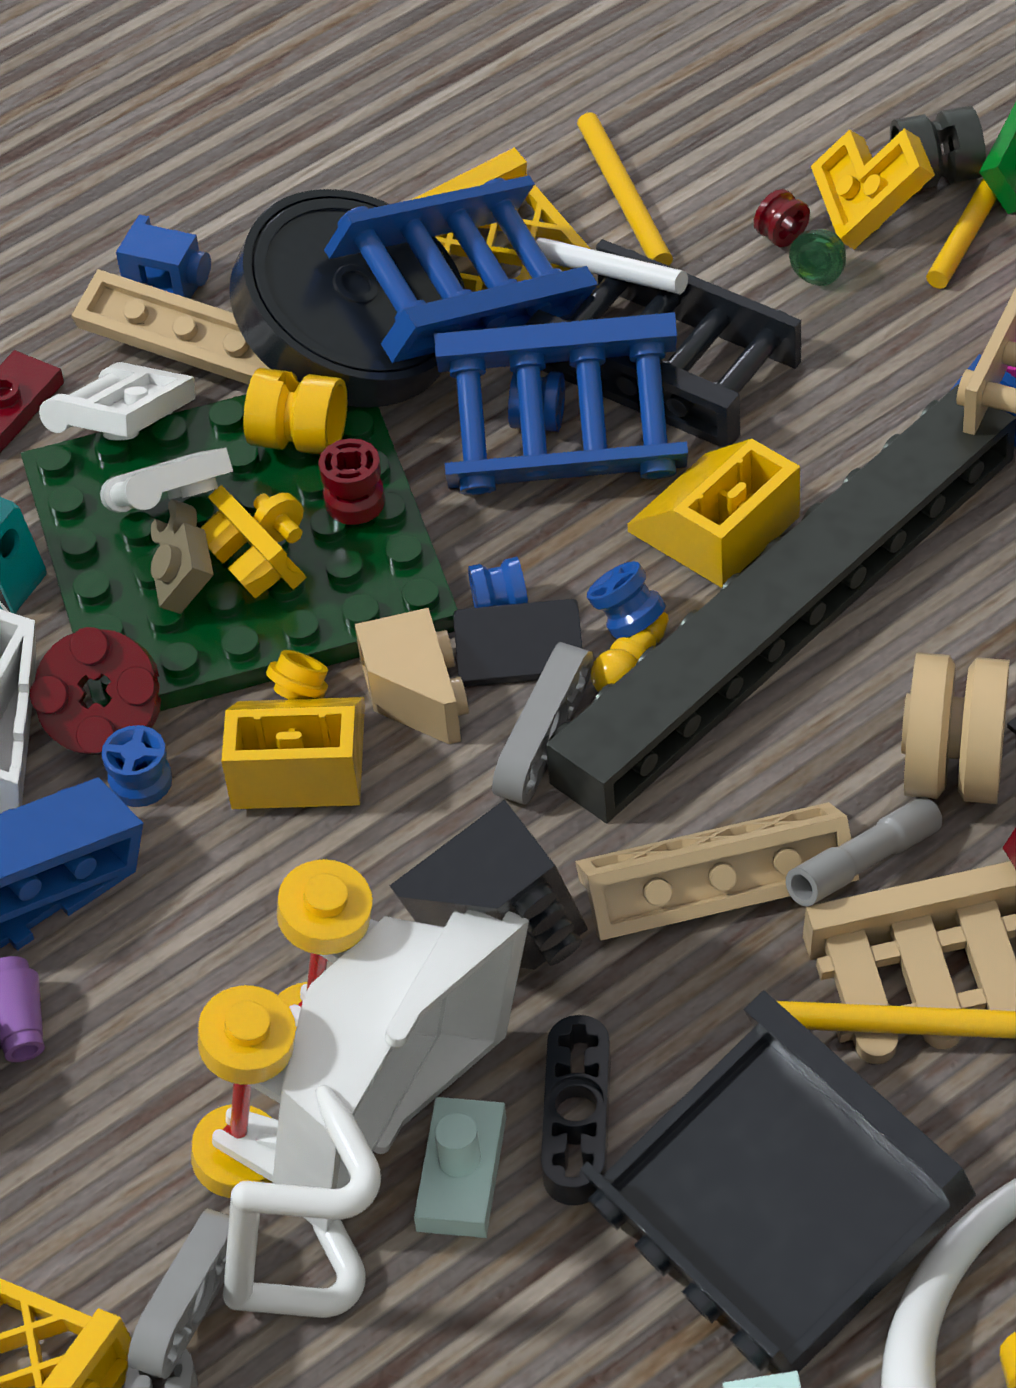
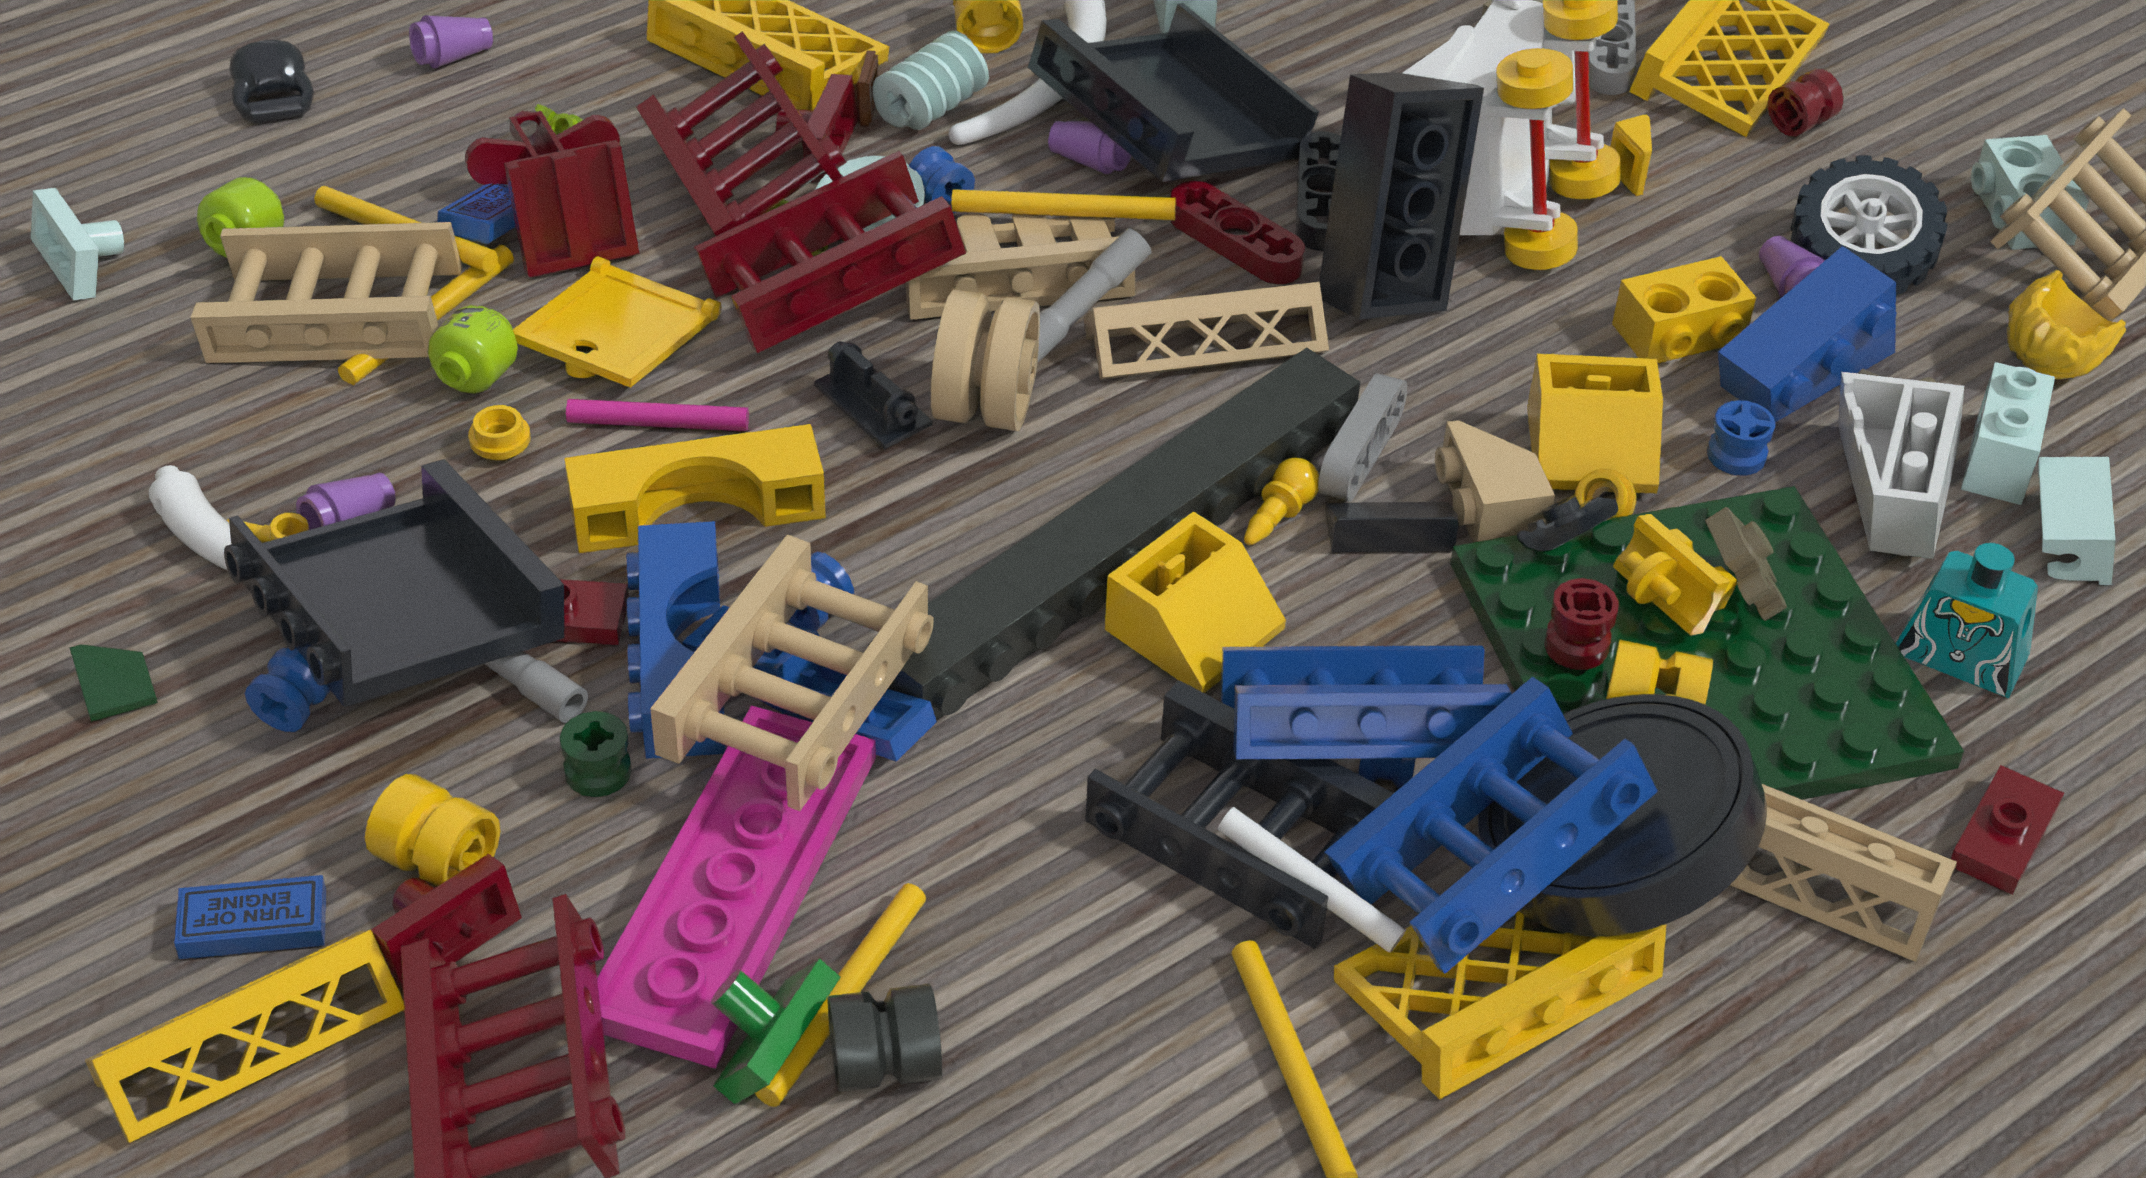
camera: 175 degrees right, 5 degrees down
dark red plate [29,627,161,755] -> none
white plate [39,362,195,440] -> none
white plate [100,447,233,513] -> none
blue brick [116,214,211,299] -> none
light grey beam [128,1208,229,1379] -> none
blue wheel [468,557,528,608] -> none
blue wheel [587,561,666,639] -> none
dark red bush [754,189,810,248] -> none
clear green plate [789,229,846,286] -> none
yellow plate [811,128,935,250] -> none
none -> dark red beam [1170,181,1305,284]
none -> black piece [1516,495,1618,552]
none -> yellow slope [1610,114,1652,196]
none -> yellow brick [1612,256,1756,363]

